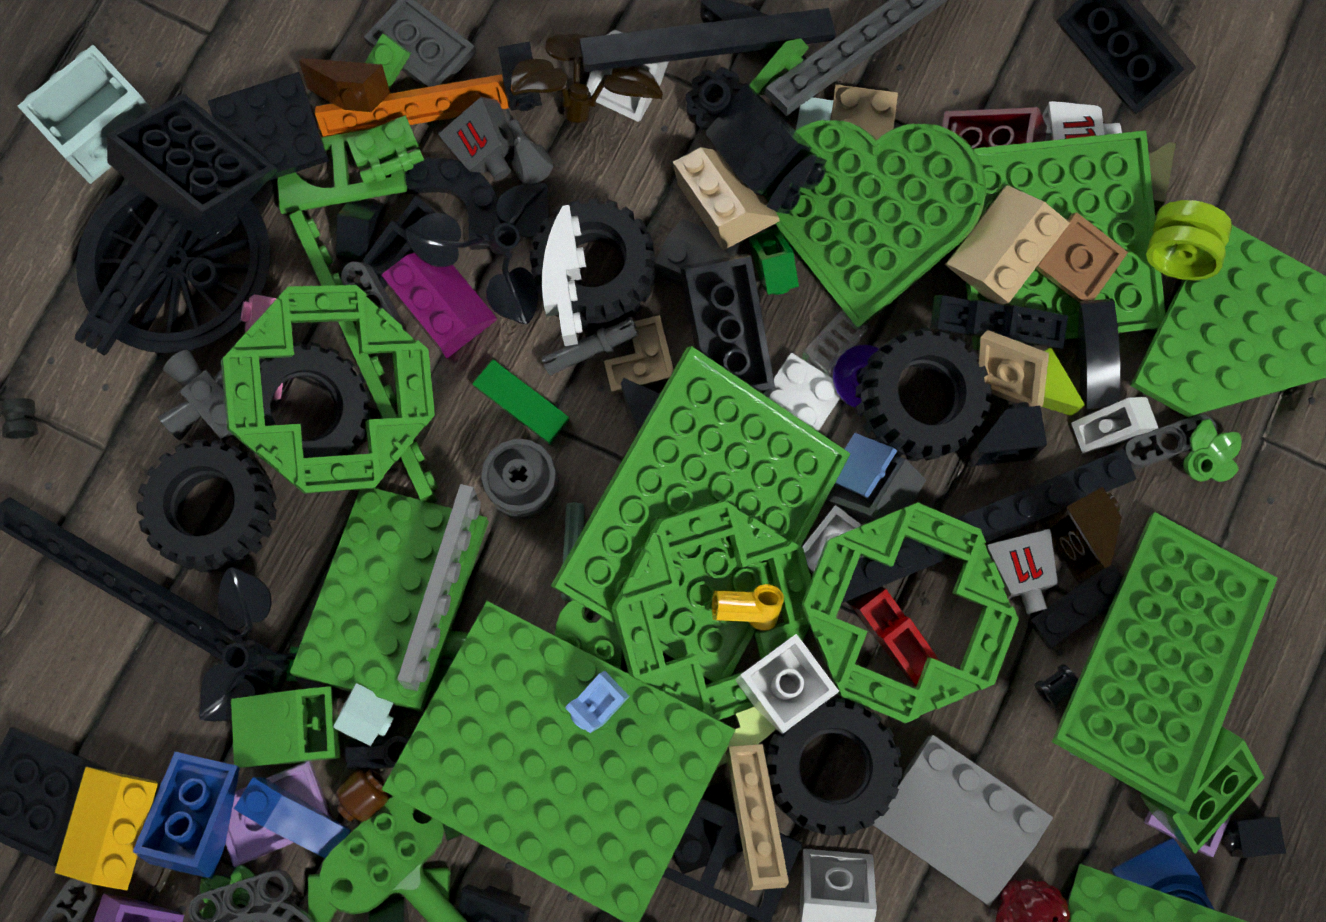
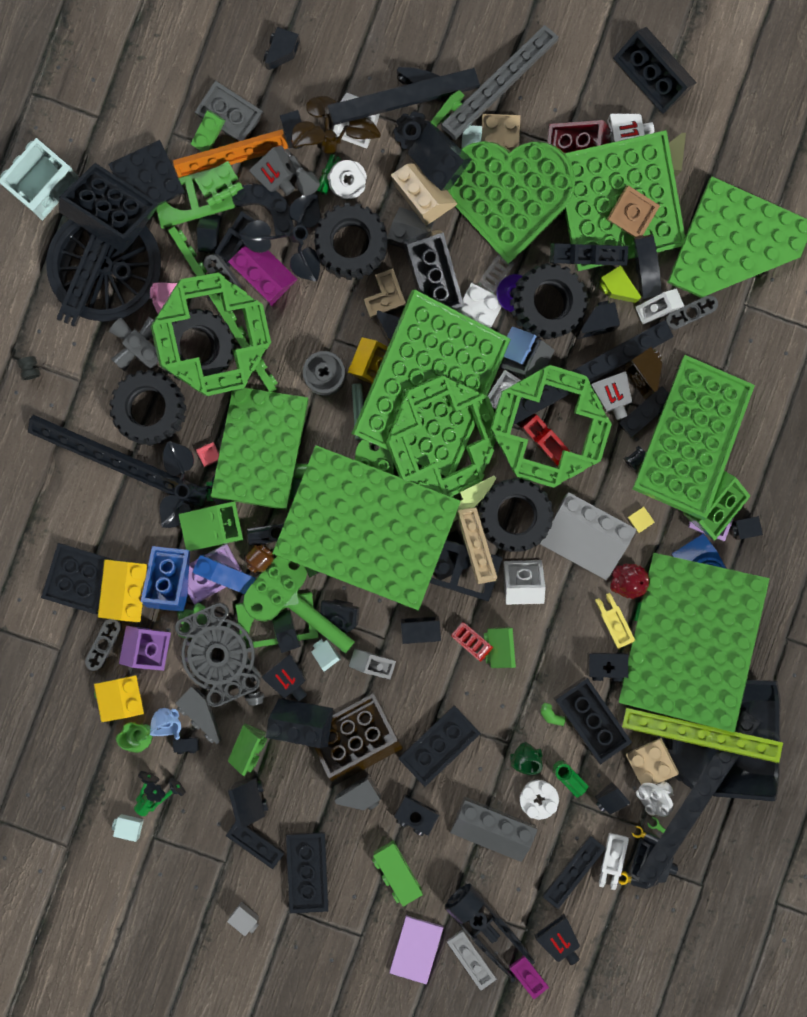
camera: 10 degrees left, 10 degrees up
reddish brown slope [299,58,390,112] -> none
light aqua brick [333,683,393,746] -> none
light grey plate [397,484,481,691] -> none
green tile [472,359,570,445] -> none
white slope [542,205,586,346] -> none
dark grey pin [542,317,639,376] -> none
light blue bracket [565,671,630,733] -> none
yellow piece [711,584,784,630] -> none
white slope [735,634,839,734] -> none
green slope [747,227,799,295] -> none
black slope [766,154,827,214] -> none
tan slope [945,185,1070,305] -> none
tan plate [979,330,1049,407] -> none
lime wheel [1146,200,1232,280] -> none
bright green plate [1183,419,1242,482] -> none
none -> coral tile [196,442,219,467]
none -> green pin [316,154,341,194]
none -> white plate [327,160,367,199]
none -> yellow slope [348,337,388,384]
none -> light yellow tile [627,507,655,533]

